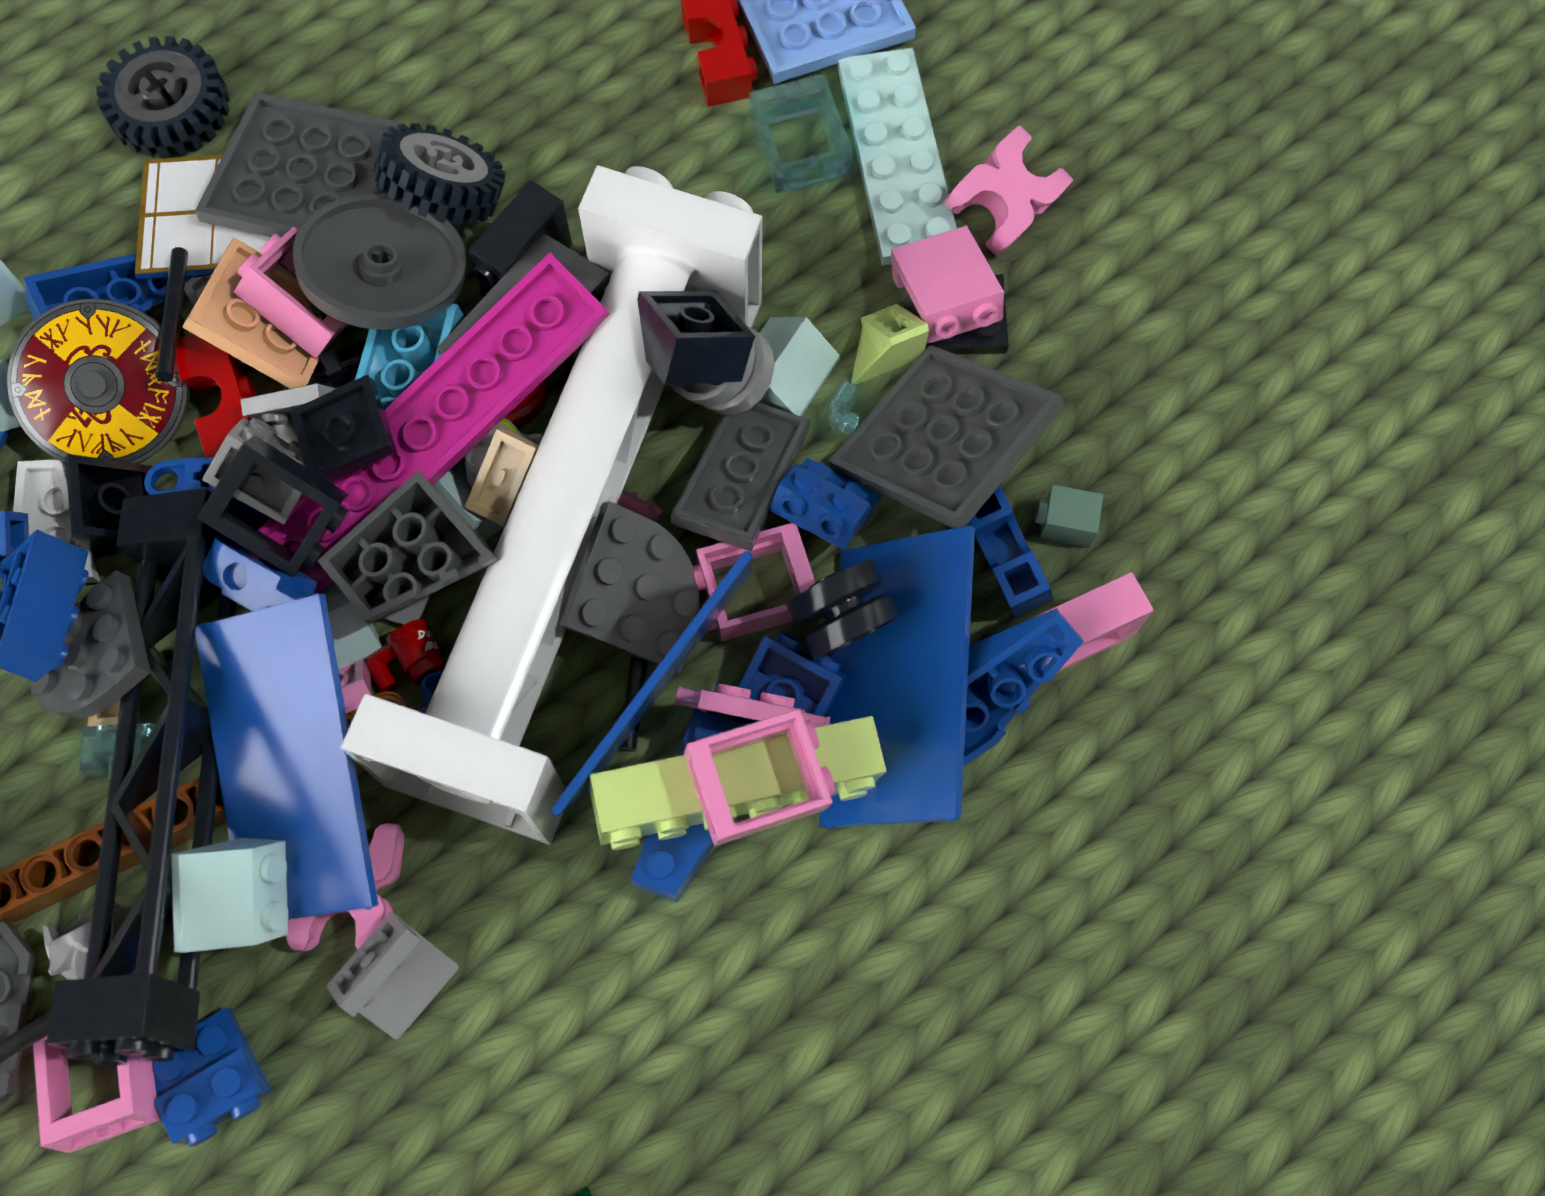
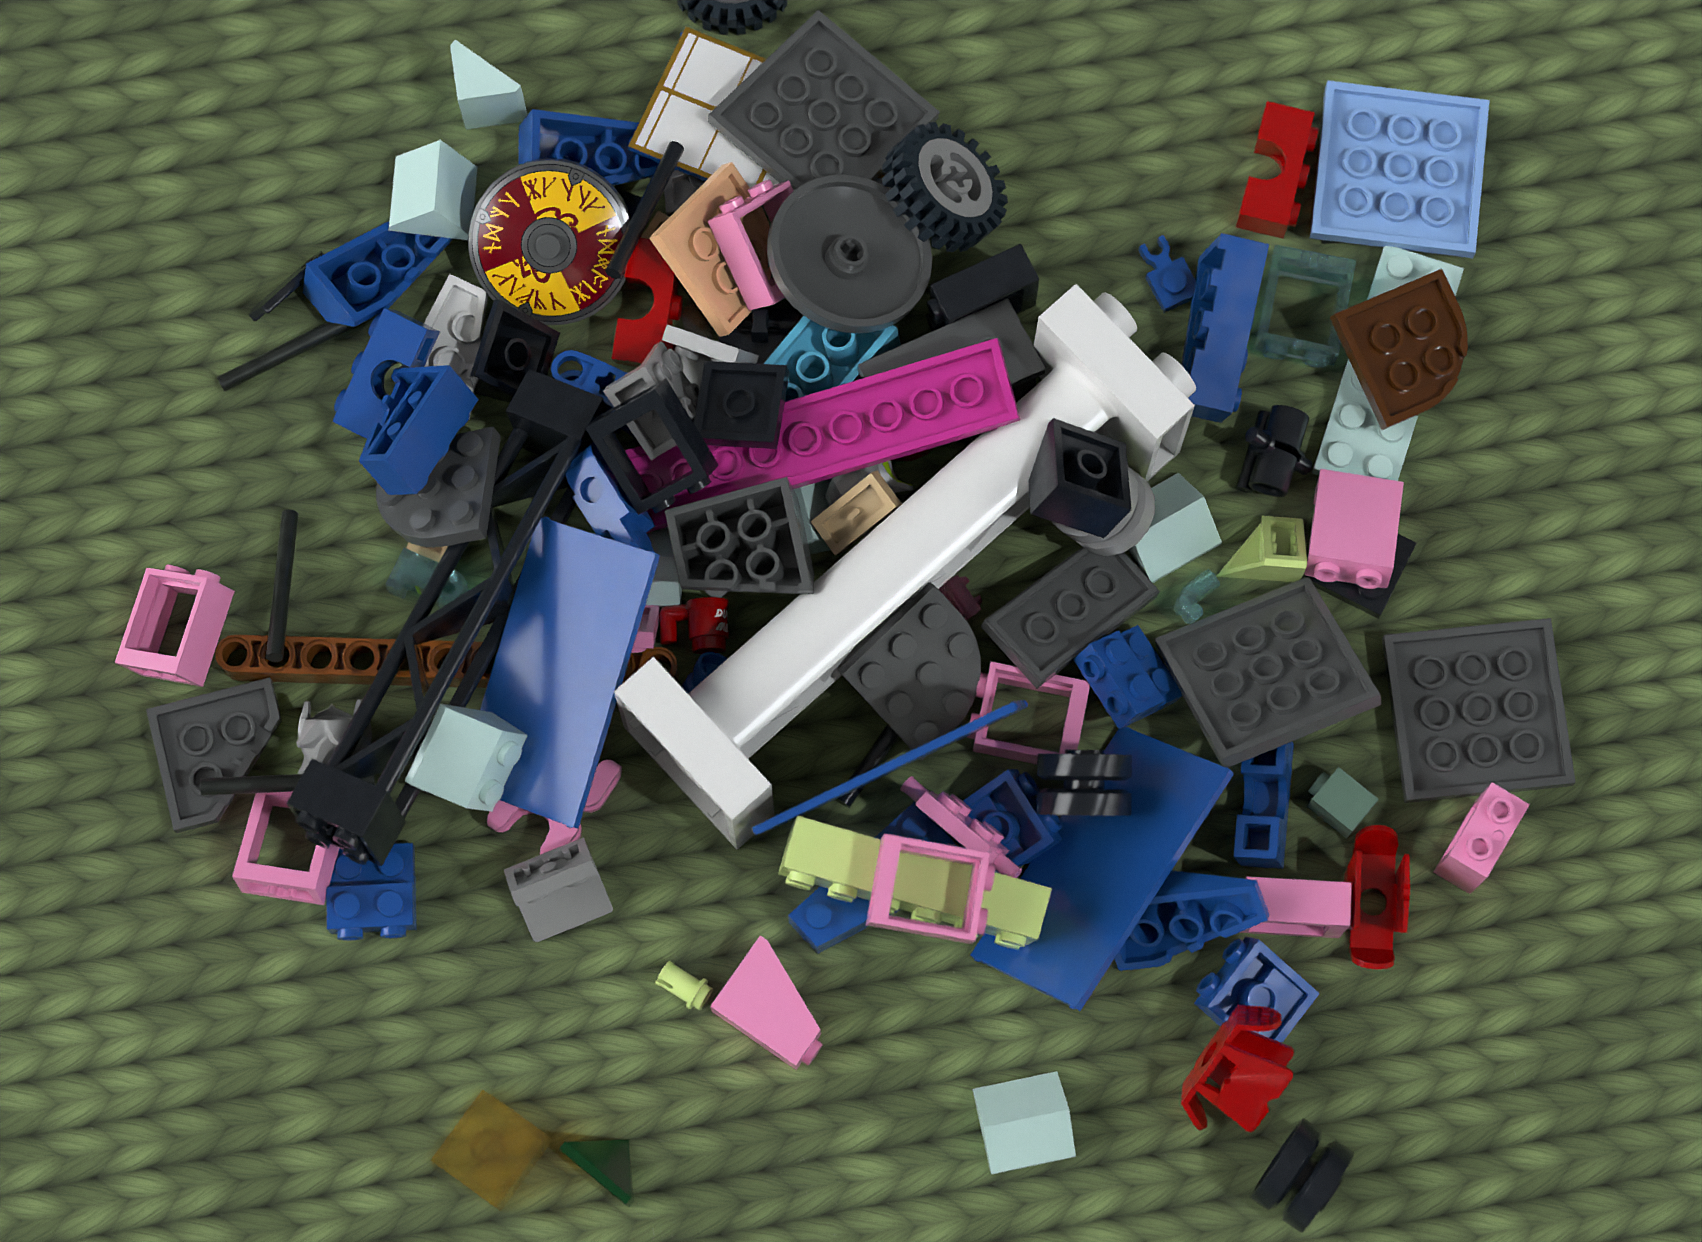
camera: 30 degrees right, 5 degrees up
bright pink piece [944,125,1073,256] -> none
none -> yellowish green pin [655,961,713,1010]
none -> bright pink slope [711,936,823,1070]
none -> light aqua slope [973,1071,1076,1175]
none -> blue plate [1139,235,1196,313]
none -> blue wedge [1181,233,1269,423]
none -> red piece [1181,1005,1294,1132]
none -> blue plate [1194,937,1320,1043]
none -> black pin [1236,405,1313,497]
none -> black wheel [1250,1118,1355,1233]
none -> reddish brown plate [1330,269,1468,431]
none -> red piece [1344,825,1410,970]
none -> dark grey plate [1382,618,1576,803]
none -> bright pink window [1433,782,1530,894]

